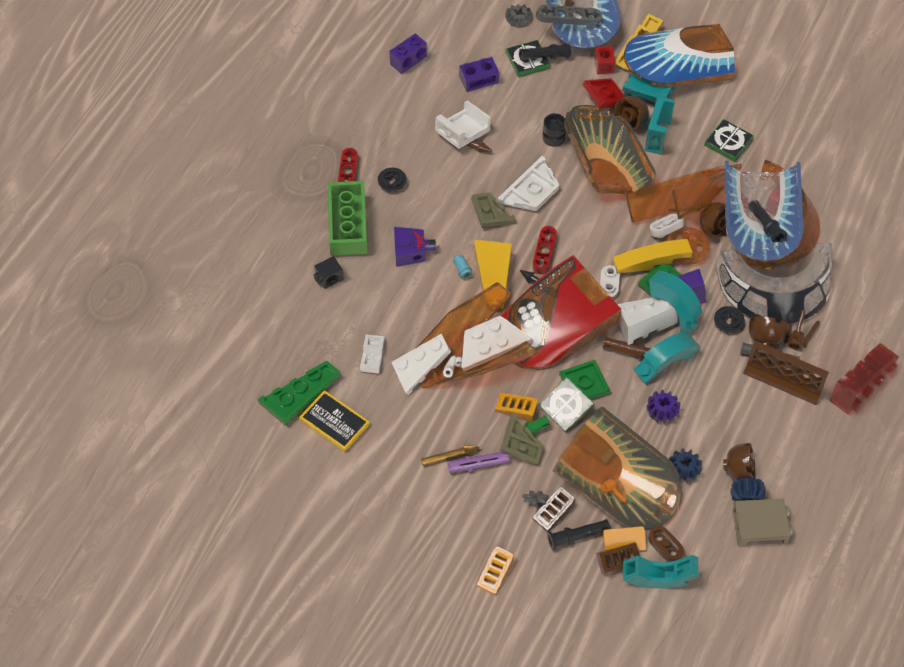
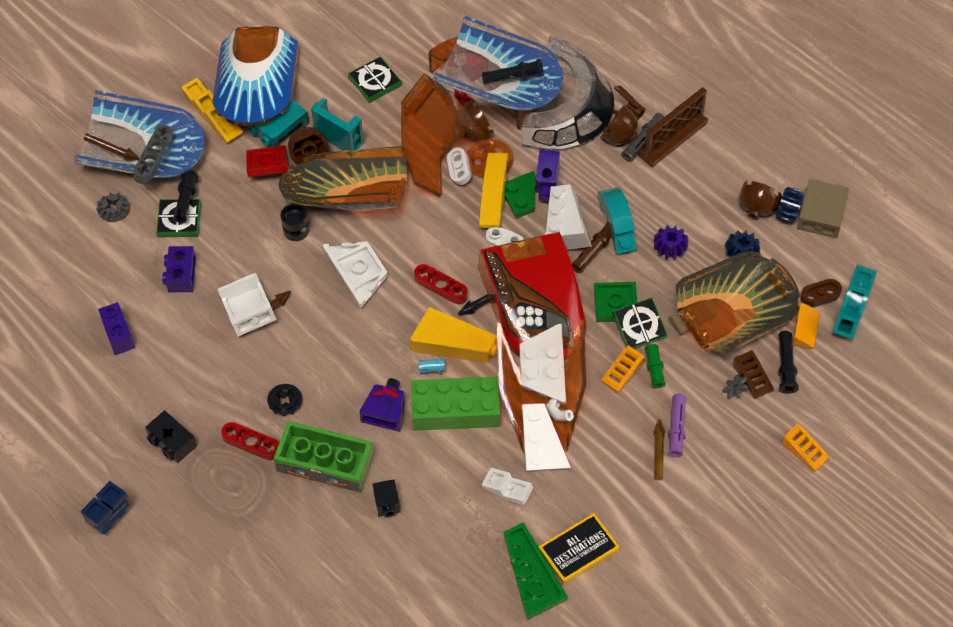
camera: 70 degrees left, 0 degrees up
olive wing [471,193,516,228] -> none
olive wing [500,414,543,465] -> none
red brick [594,46,616,75] -> none
reddish brown slope [596,542,639,573] -> none
orange hand [600,479,627,503] -> none
teal arch [649,270,702,334] -> none
black gear [714,306,745,334] -> none
clear red wedge [829,343,899,415] -> none
none -> dark blue hips [81,481,130,535]
none -> black brick [145,410,197,463]
none -> bright green brick [411,376,500,431]

